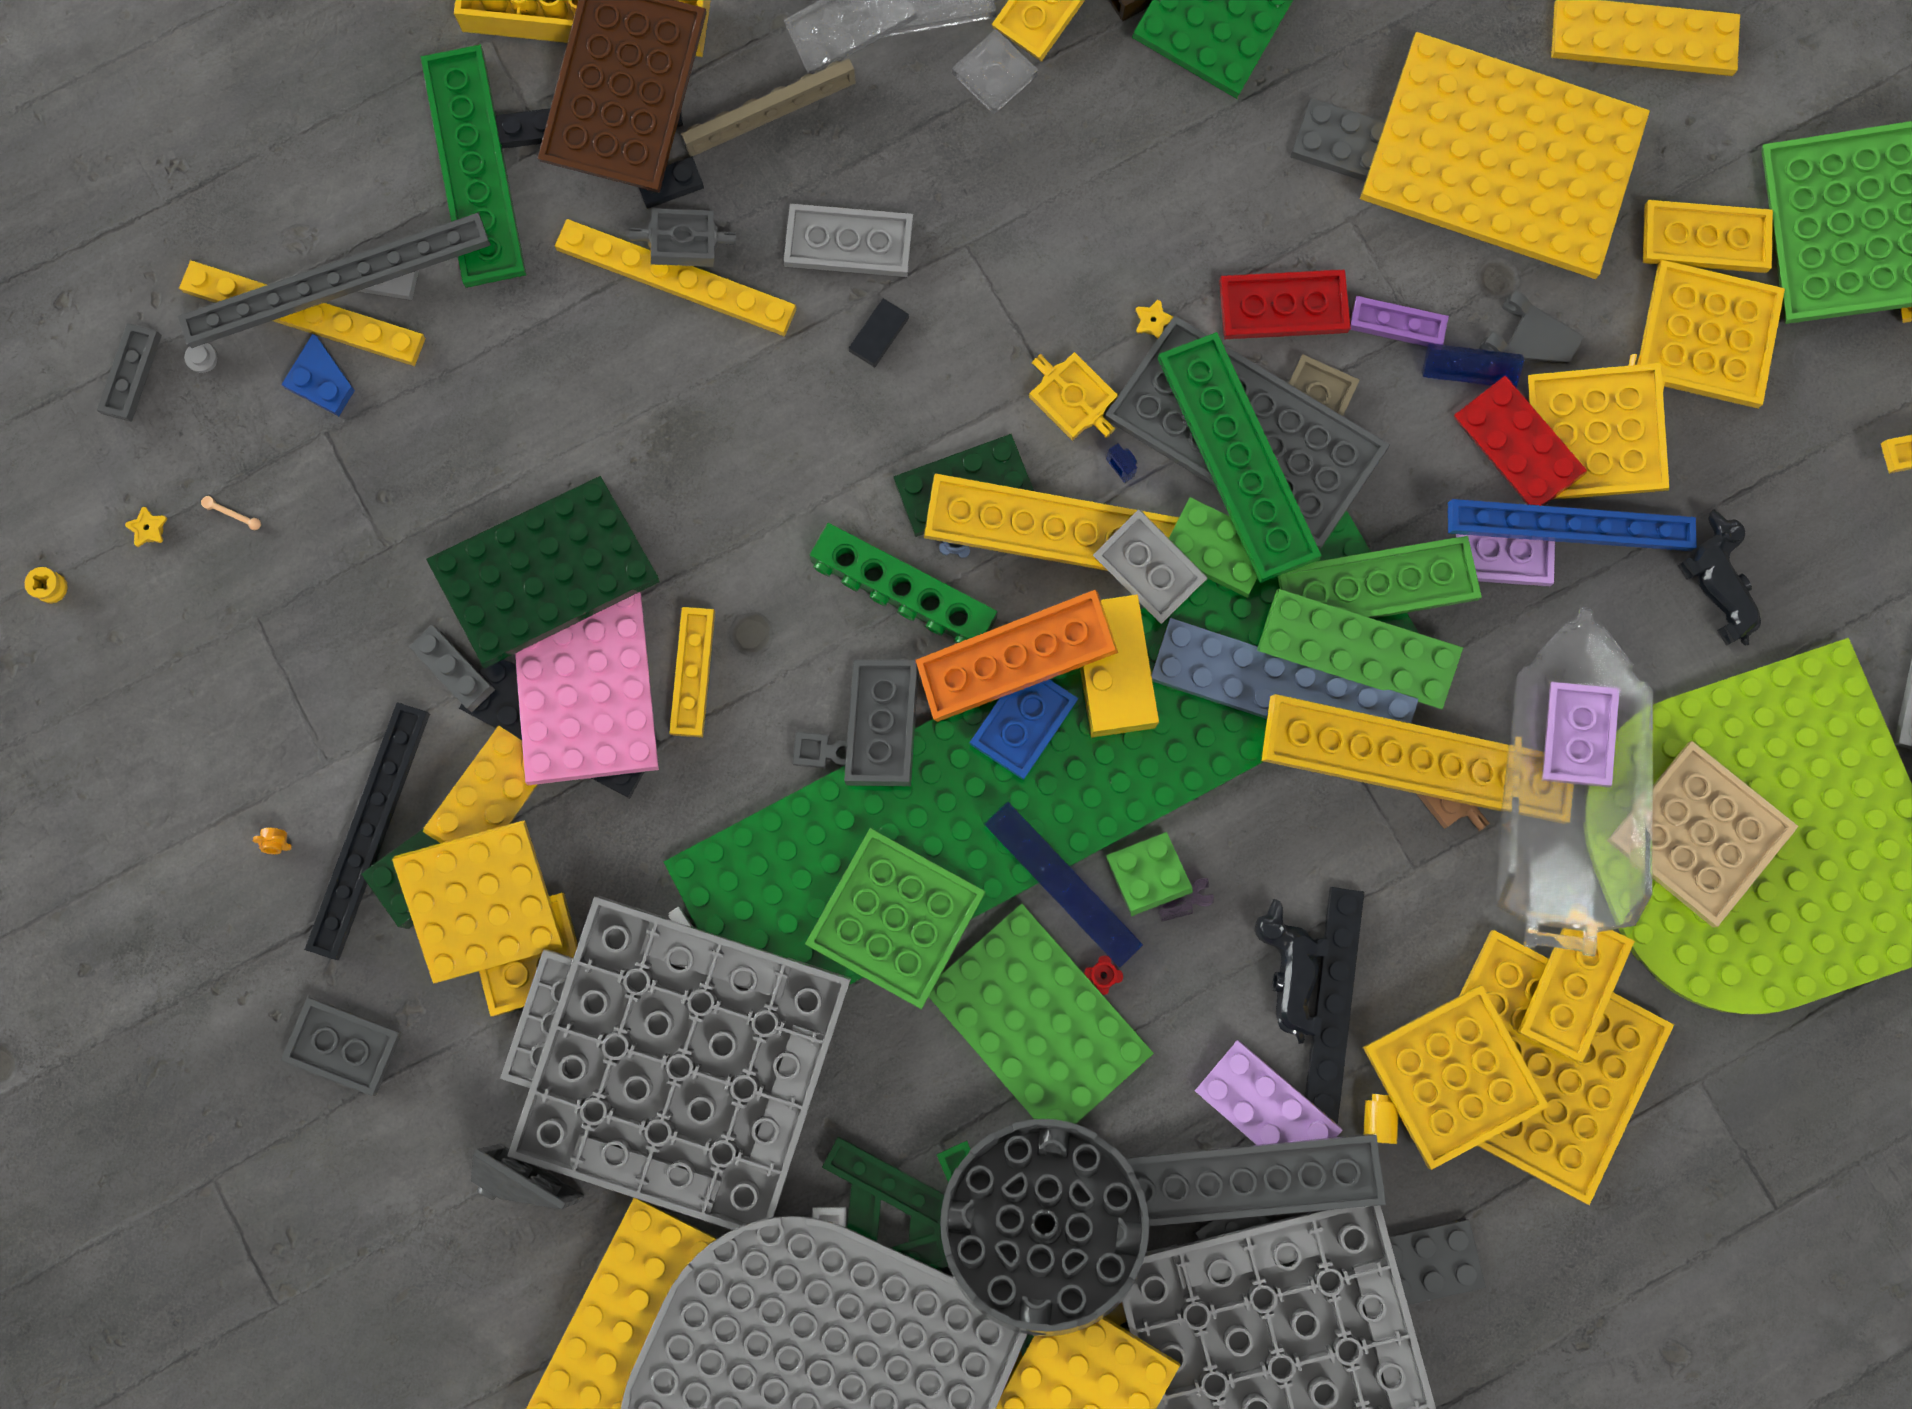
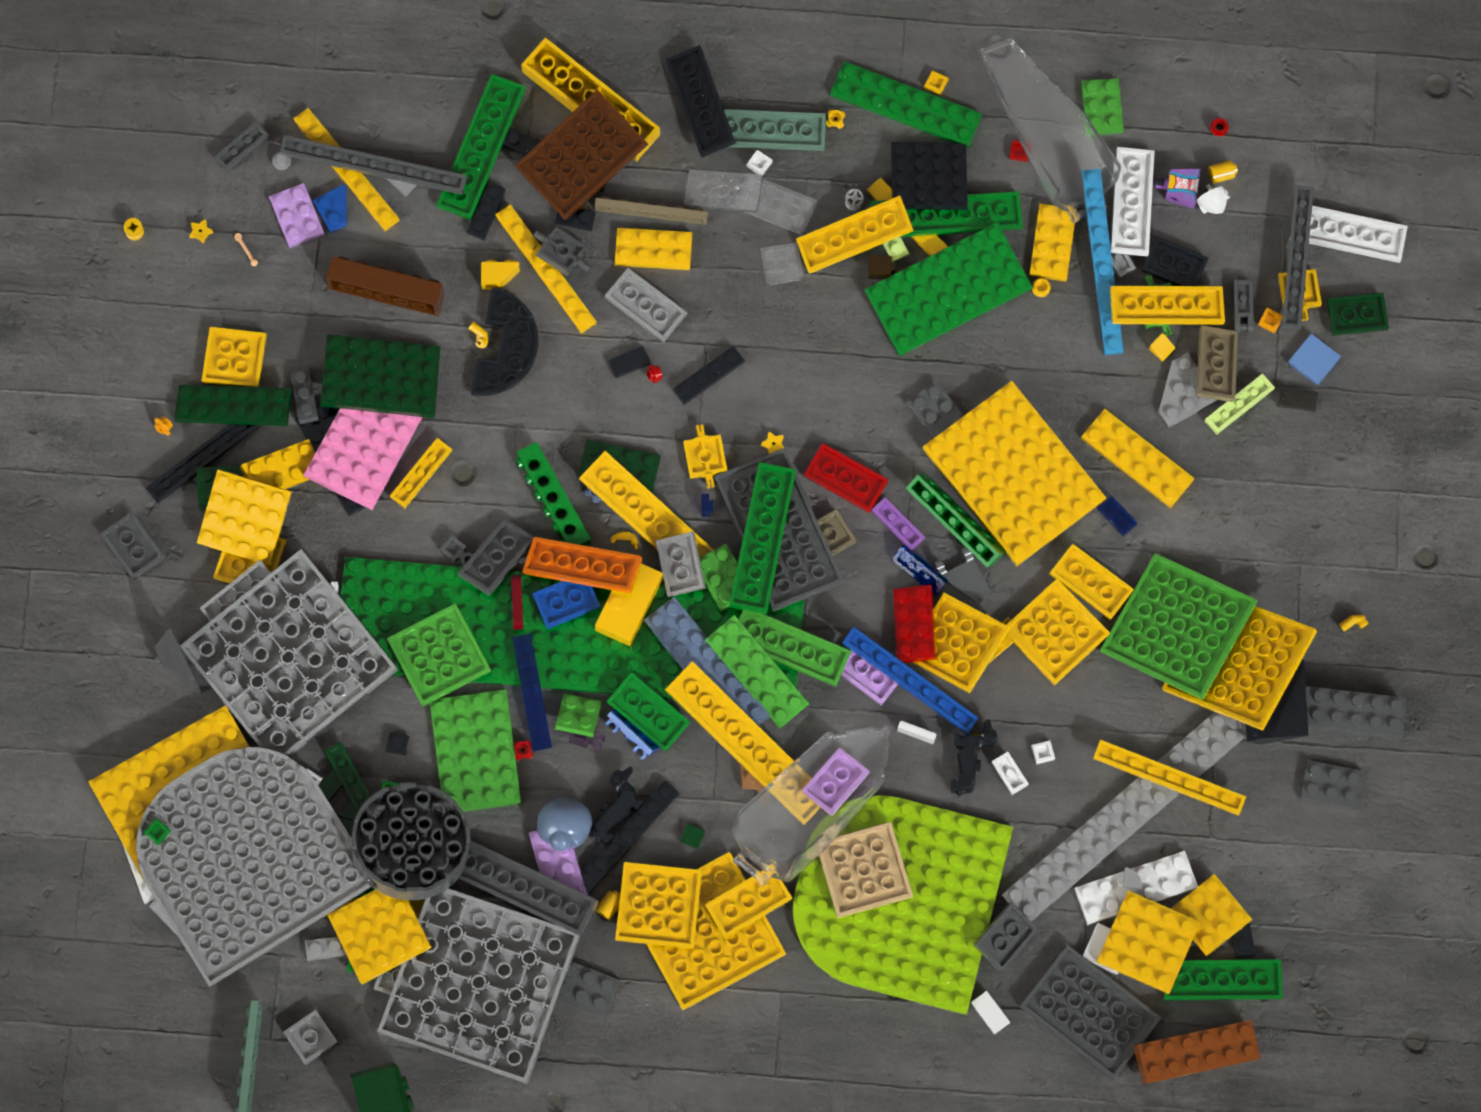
camera: 30 degrees right, 5 degrees down
none -> dark green plate [174,385,292,426]
none -> yellow plate [202,327,267,387]
none -> lavender plate [269,183,324,248]
none -> reddish brown brick [326,256,444,317]
none -> black plate [386,732,410,756]
none -> black plate [467,182,506,241]
none -> yellow arm [469,322,488,348]
none -> black plate [471,287,539,396]
none -> yellow slope [481,260,520,289]
none -> dark red beam [511,575,523,630]
none -> sand blue piece [537,796,592,851]
none -> plate [605,709,660,759]
none -> green plate [606,672,690,752]
none -> yellow piece [611,532,639,550]
none -> yellow plate [615,228,692,270]
none -> red plate [646,364,662,383]
none -> black plate [673,346,745,405]
none -> dark green tile [680,823,705,850]
none -> white tile [897,720,937,744]
none -> green brick [906,473,1005,568]
none -> white plate [991,752,1029,795]
none -> white tile [1031,740,1055,765]
none -> clear blue plate [1097,496,1138,537]

